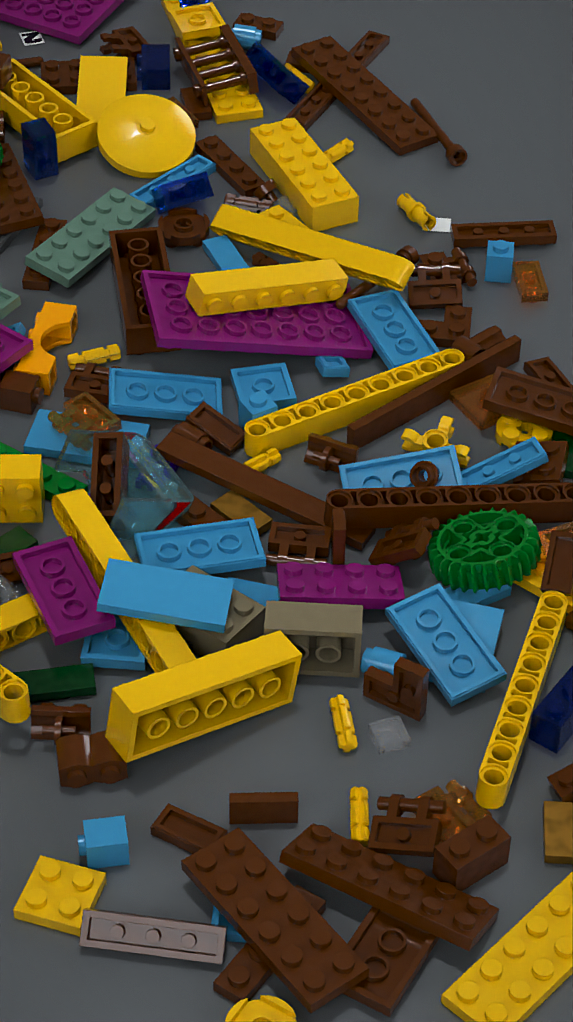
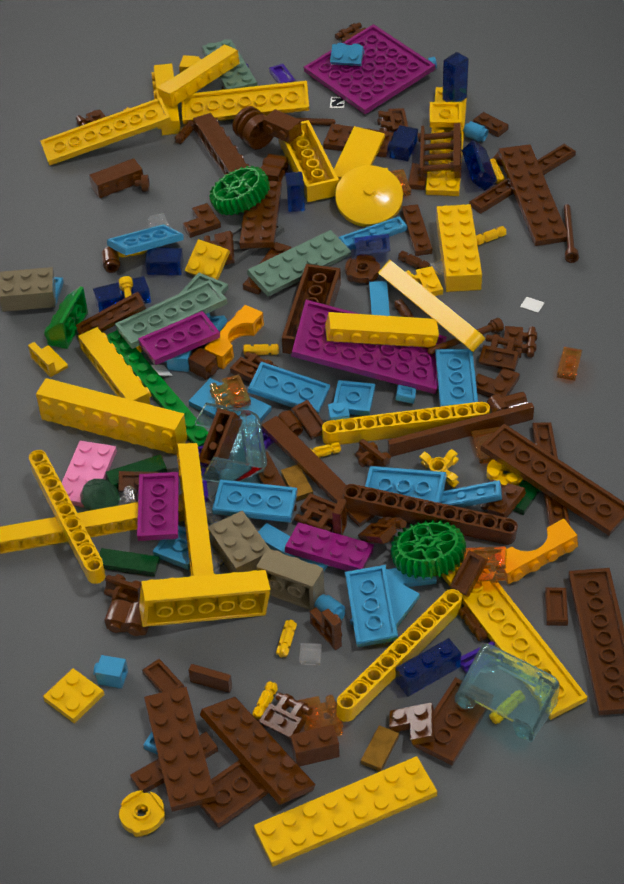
camera: 25 degrees right, 5 degrees up
plate [79,908,228,964] -> none
dark azure tile [96,558,234,633] -> none
reddish brown tile [253,178,279,203] -> none
yellow pin [397,193,436,231] -> none
reddish brown plate [410,461,439,487] -> none
reddish brown plate [450,220,557,248] -> none
dark azure brick [484,240,514,283] -> none

